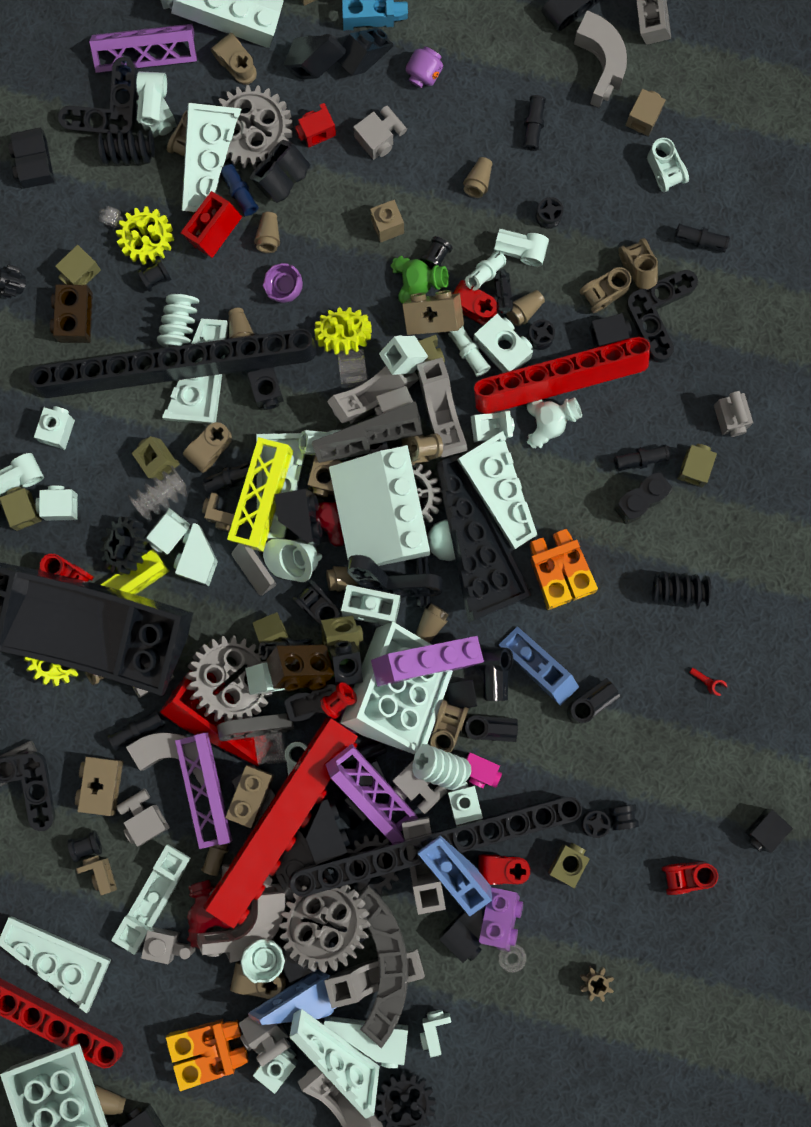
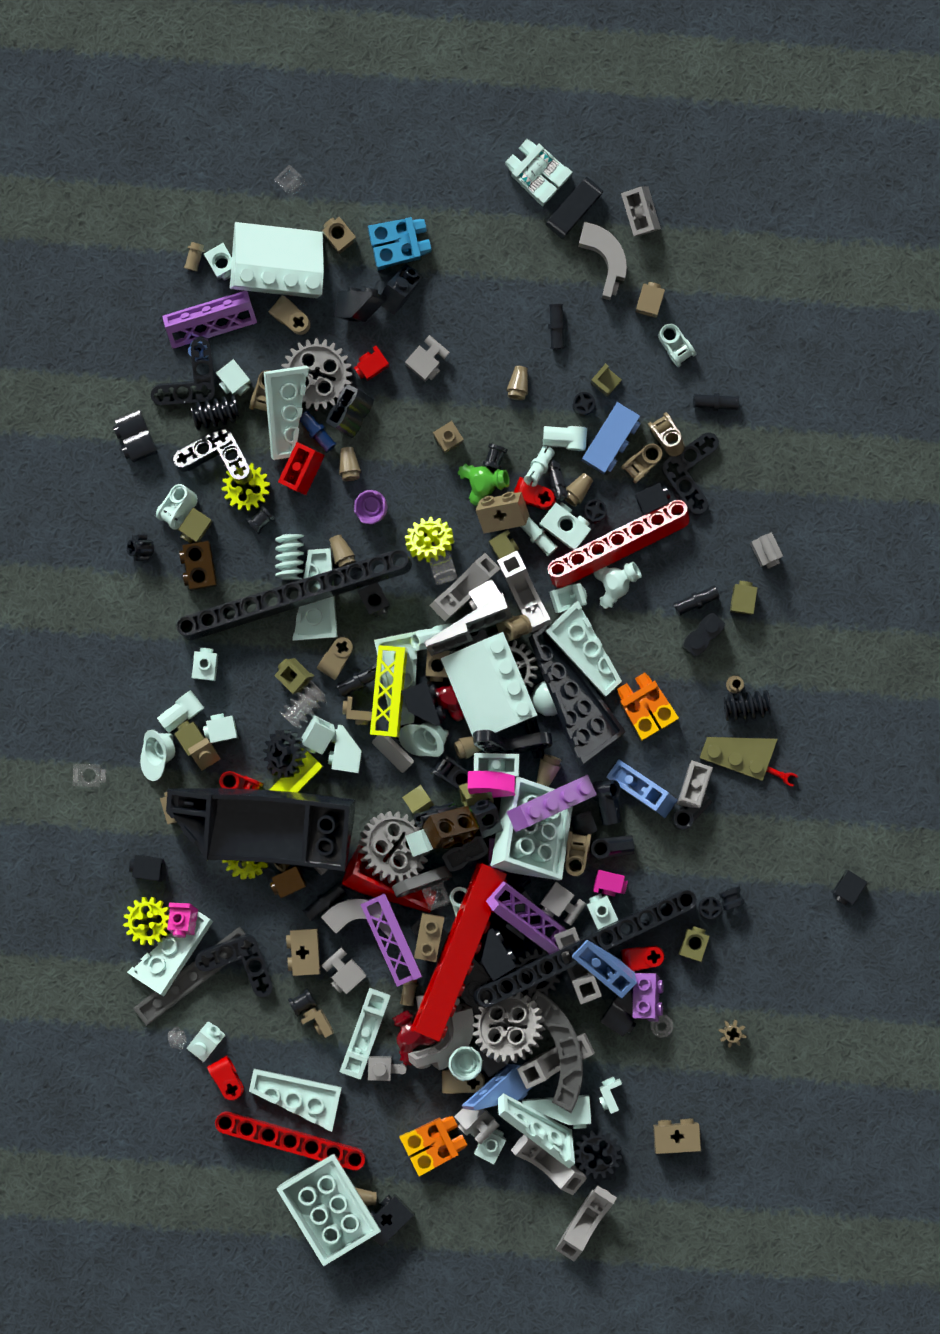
camera: 15 degrees left, 5 degrees up
clear plate [98,206,124,228] -> none
light aqua piece [136,71,167,127] -> none
red bush [320,682,357,719] -> none
light aqua brick [379,335,428,375] -> none
medium lavender head [405,46,443,88] -> none
light aqua piece [412,744,471,790] -> none
red piece [662,861,718,895] -> none
none -> light aqua piece [156,484,198,530]
none -> beam [173,428,252,484]
none -> dark tan bracket [188,738,220,771]
none -> dark brown brick [270,866,307,898]
none -> dark pink slope [468,771,515,798]
none -> medium blue brick [581,402,641,474]
none -> olive panel [590,363,622,397]
none -> dark tan brick [653,1119,701,1154]
none -> light grey slope [677,760,713,808]
none -> olive wing [699,737,777,781]
none -> dark tan pin [726,676,744,693]

